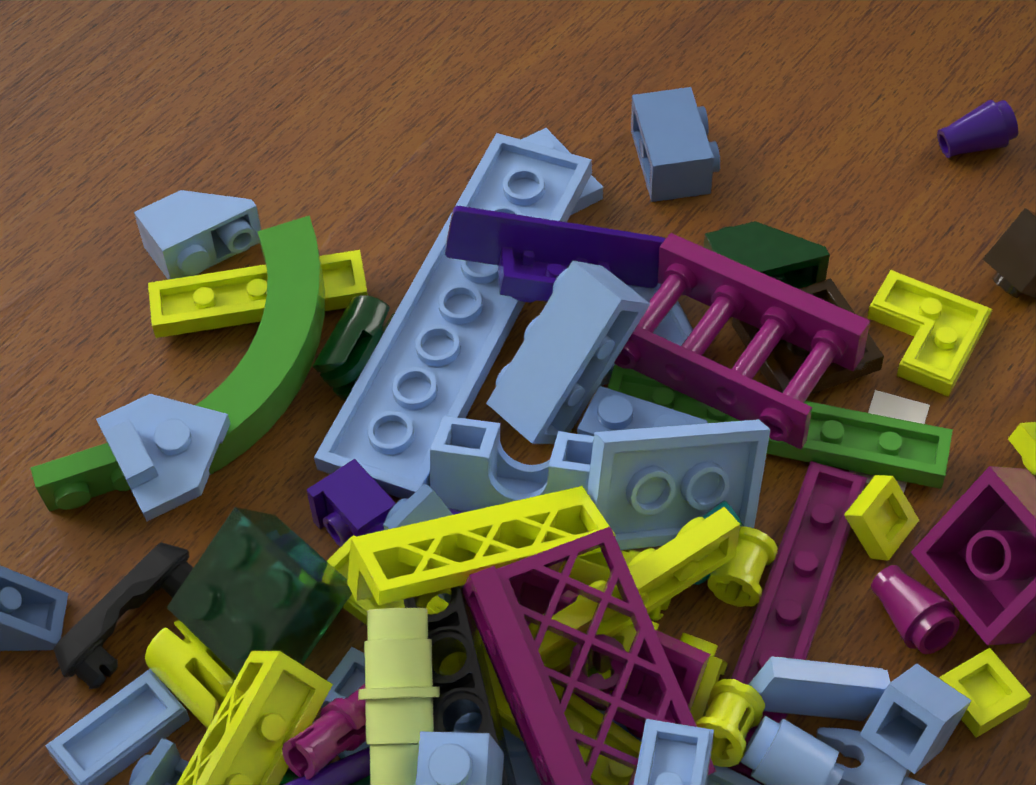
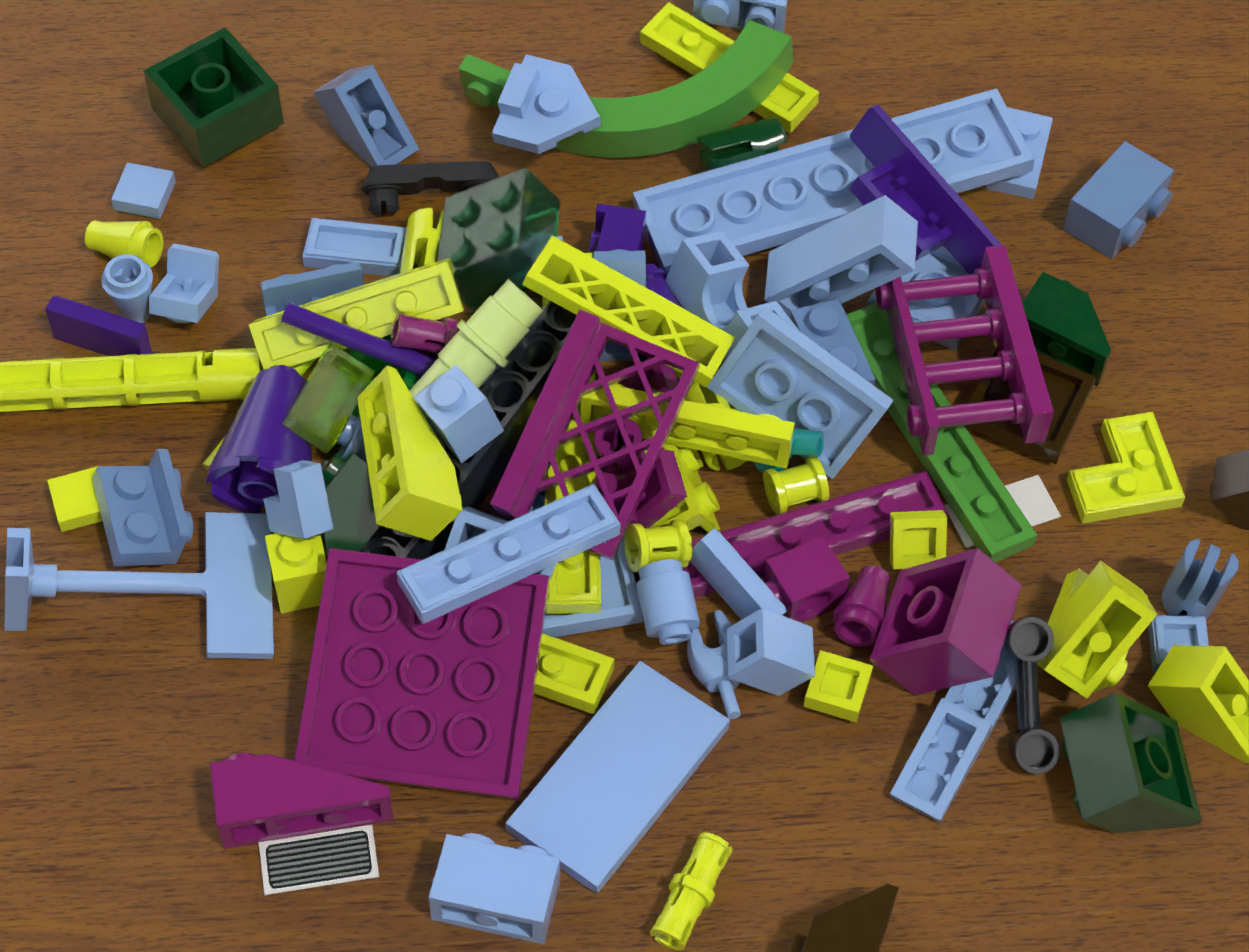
camera: 45 degrees right, 5 degrees up
none -> magenta brick [763,536,850,623]

